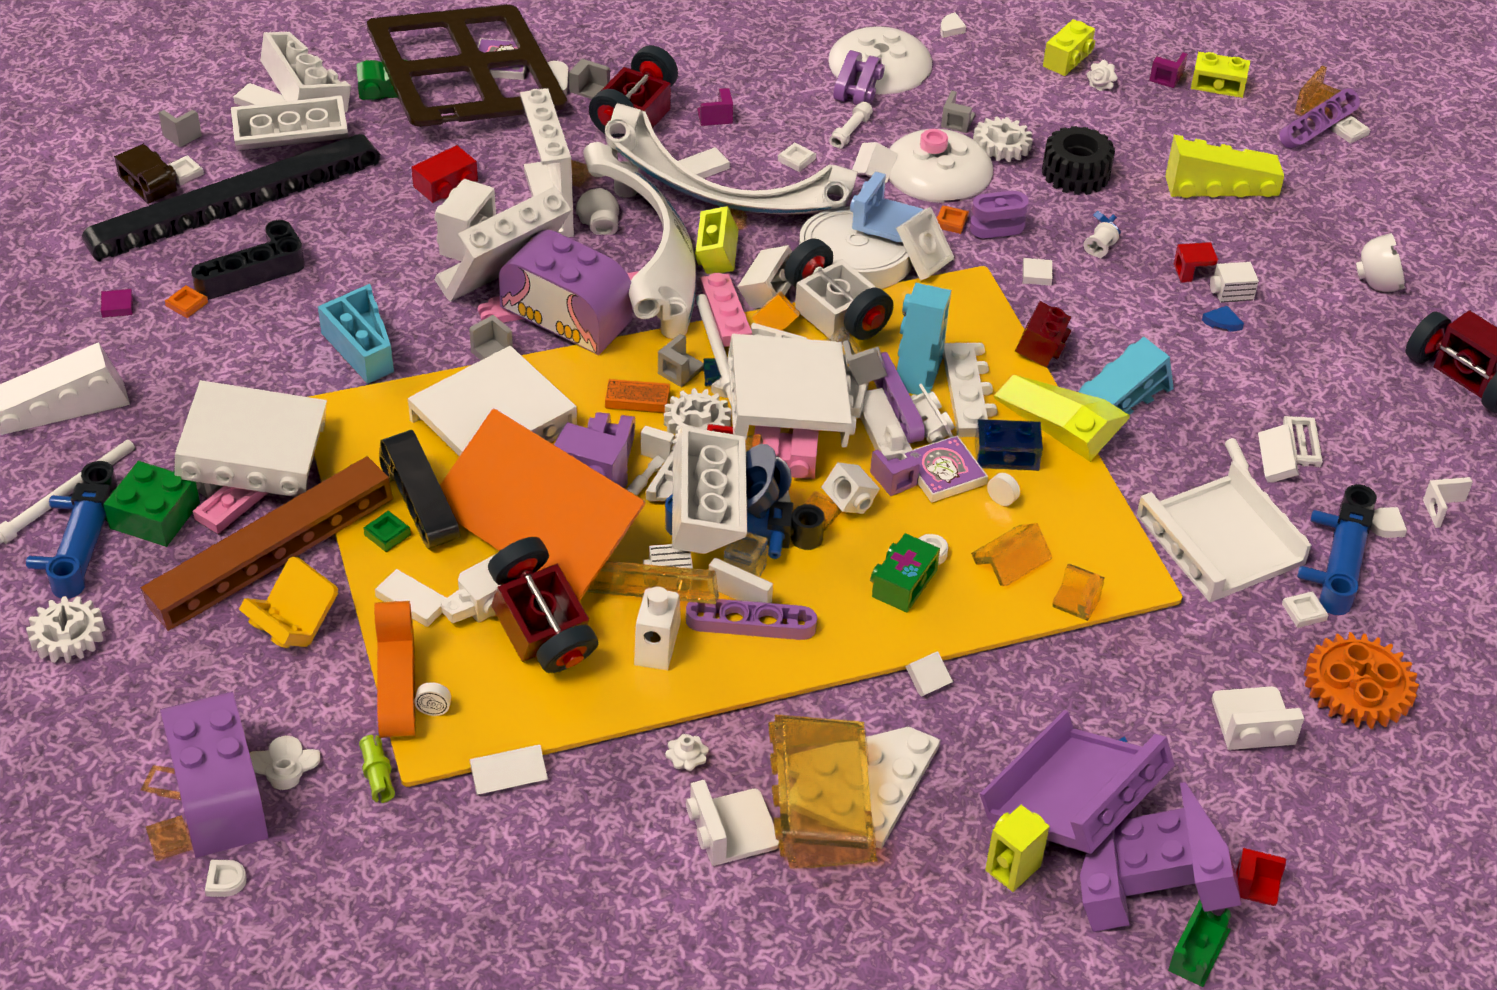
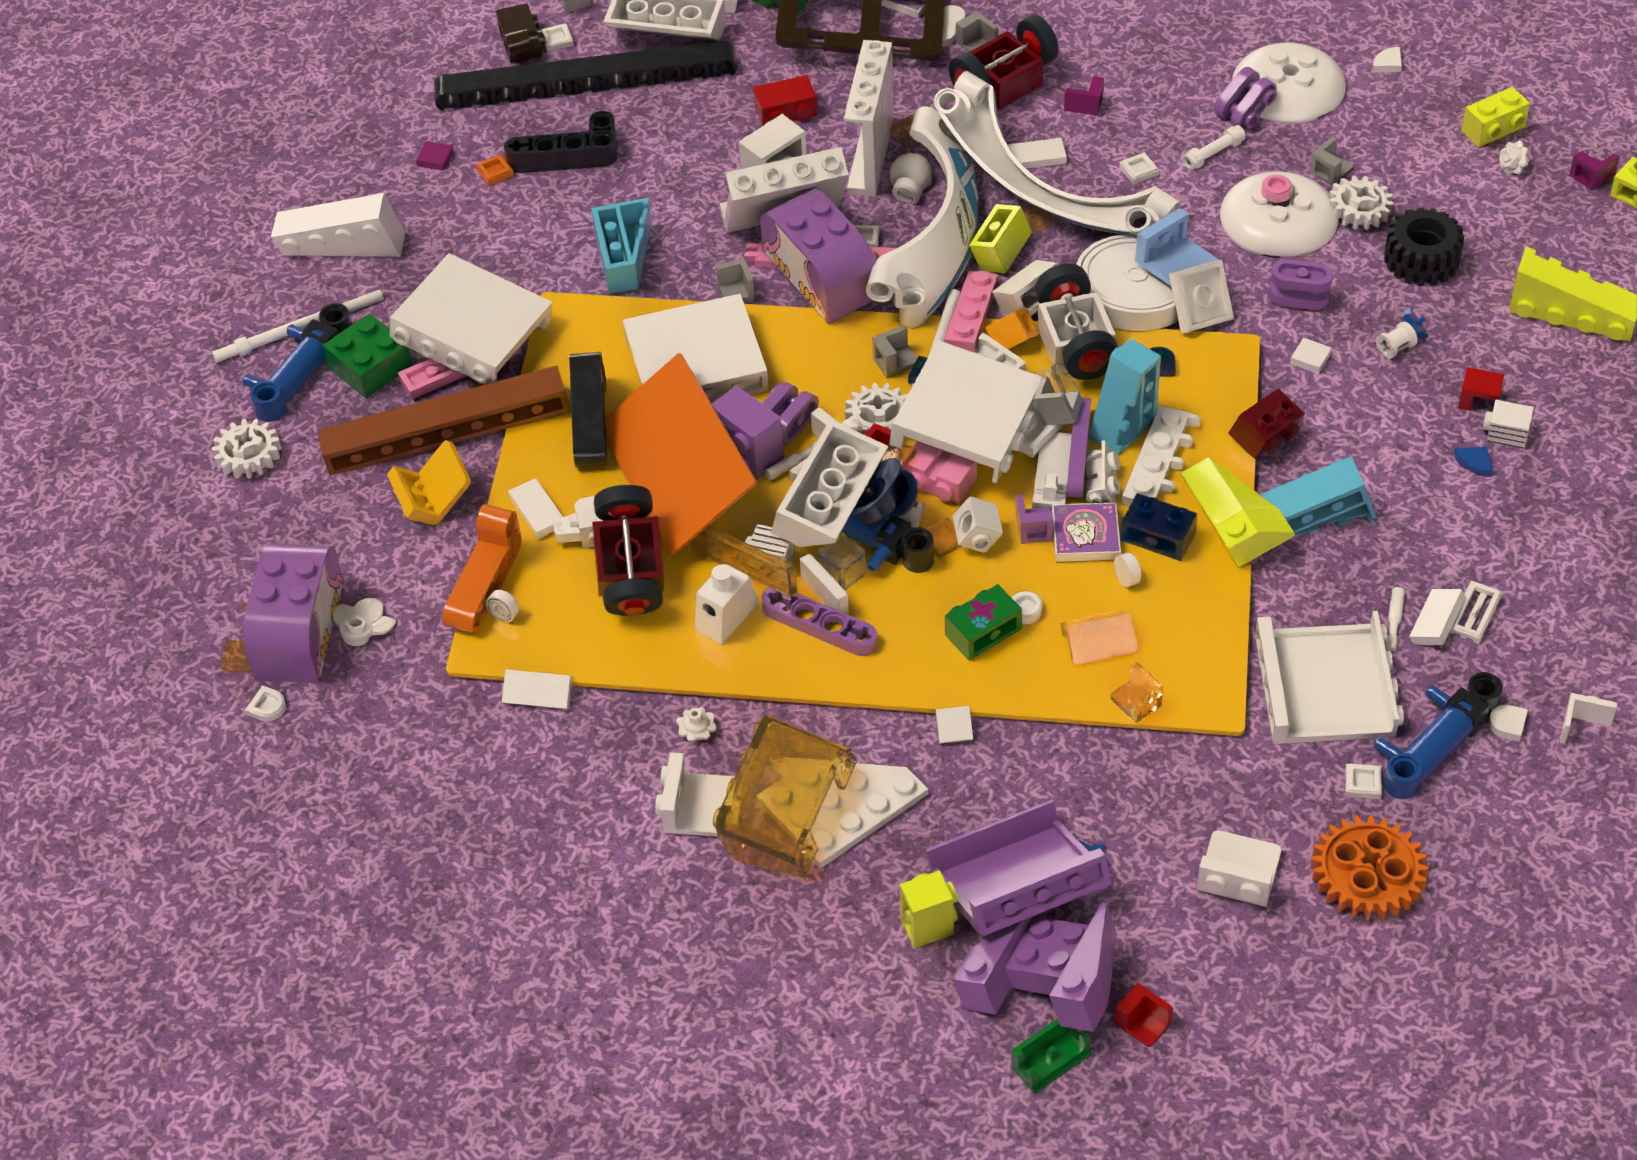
camera: 30 degrees right, 5 degrees up
lime pin [359,735,395,803] -> none
green tile [363,511,411,552] -> none
orange tile [605,379,670,413] -> none
white panel [852,142,898,183] -> none
orange tile [937,205,969,234] -> none

